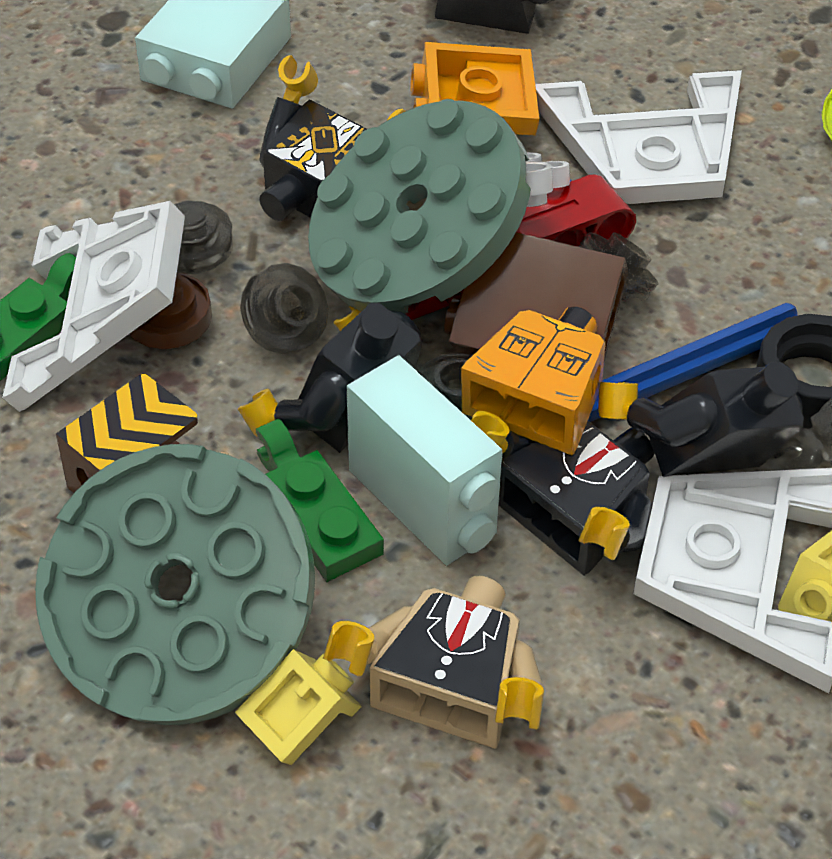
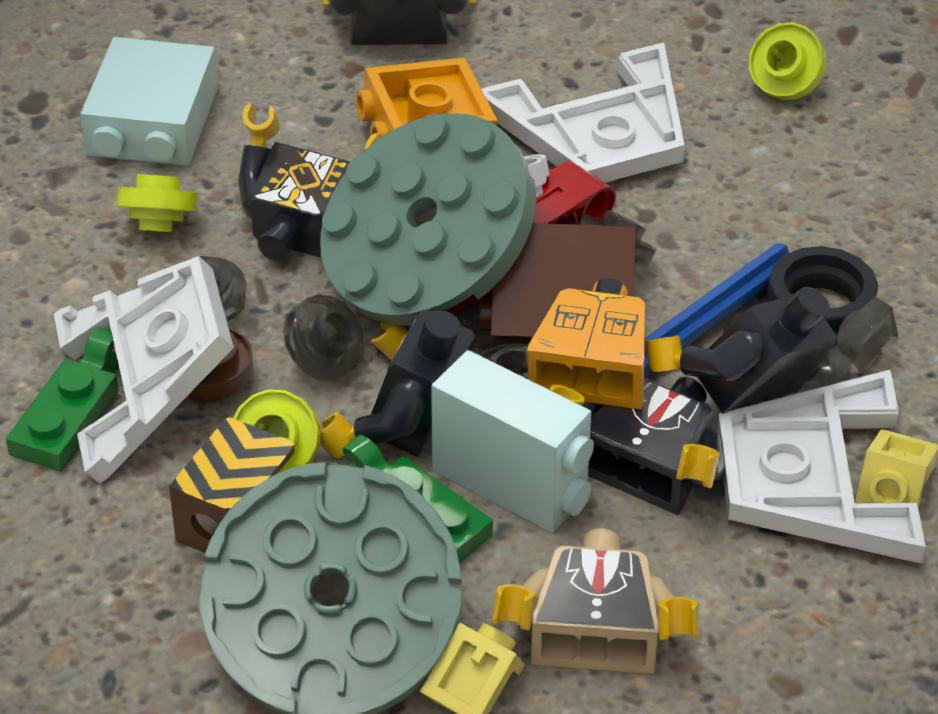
camera: 15 degrees left, 5 degrees down
none -> neon yellow plate [116,174,199,232]
none -> neon yellow plate [234,389,321,473]

